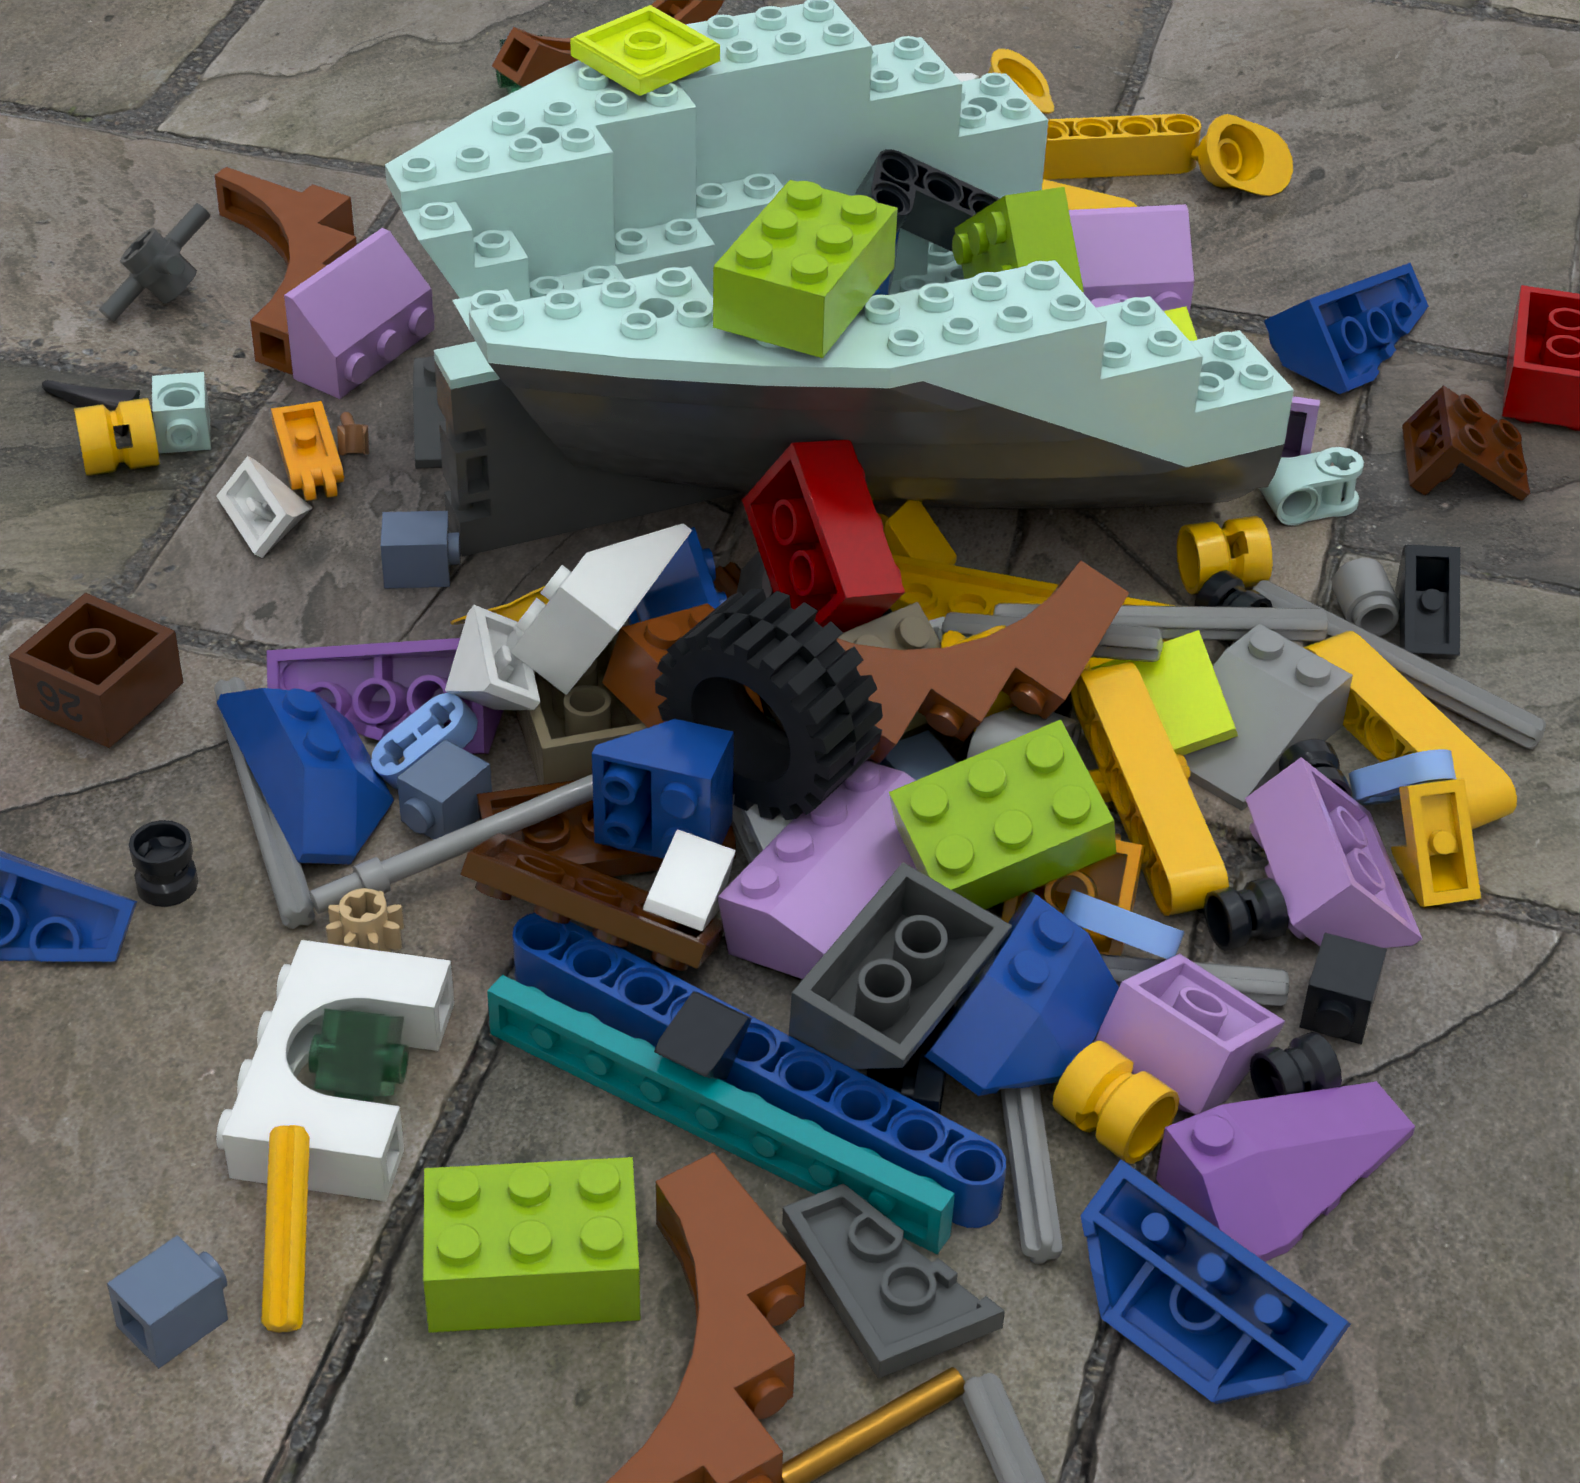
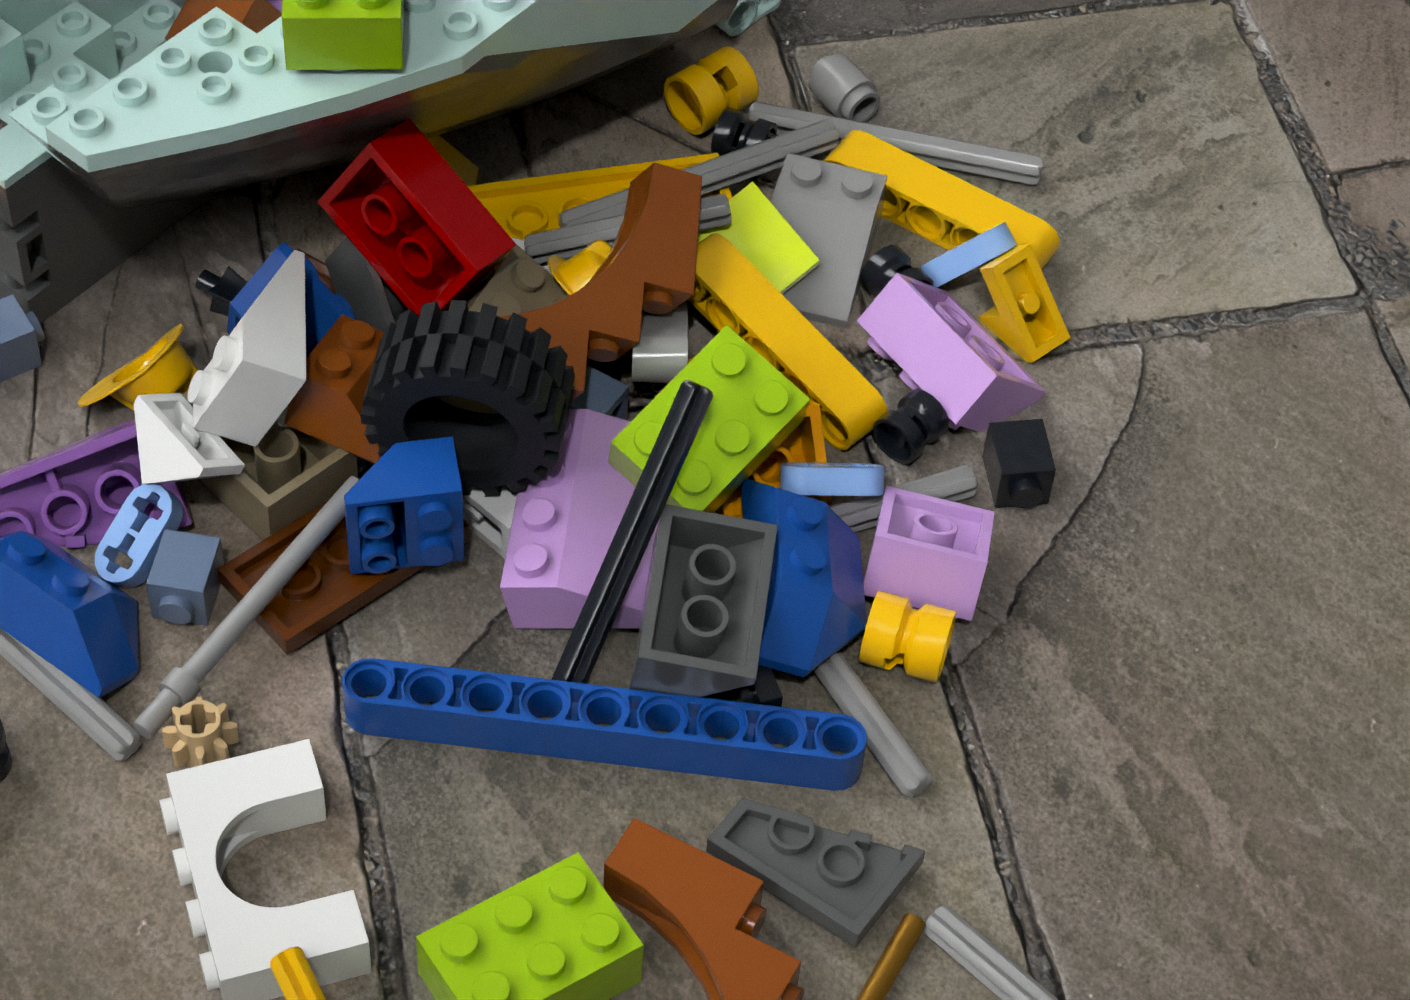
camera: 30 degrees left, 10 degrees up
clear green brick [308,1009,409,1102] -> none
reddish brown plate [460,833,724,971] -> none
teal plate [487,975,955,1255] -> none
white slope [643,829,736,931] -> none
black slope [654,991,752,1079] -> none
blue wedge [1080,1159,1351,1404] -> none
medium lavender wedge [1156,1081,1415,1261] -> none
black wheel [1250,1032,1342,1099] -> none
black slope [1395,545,1461,660] -> none
none -> black axle [551,380,713,684]

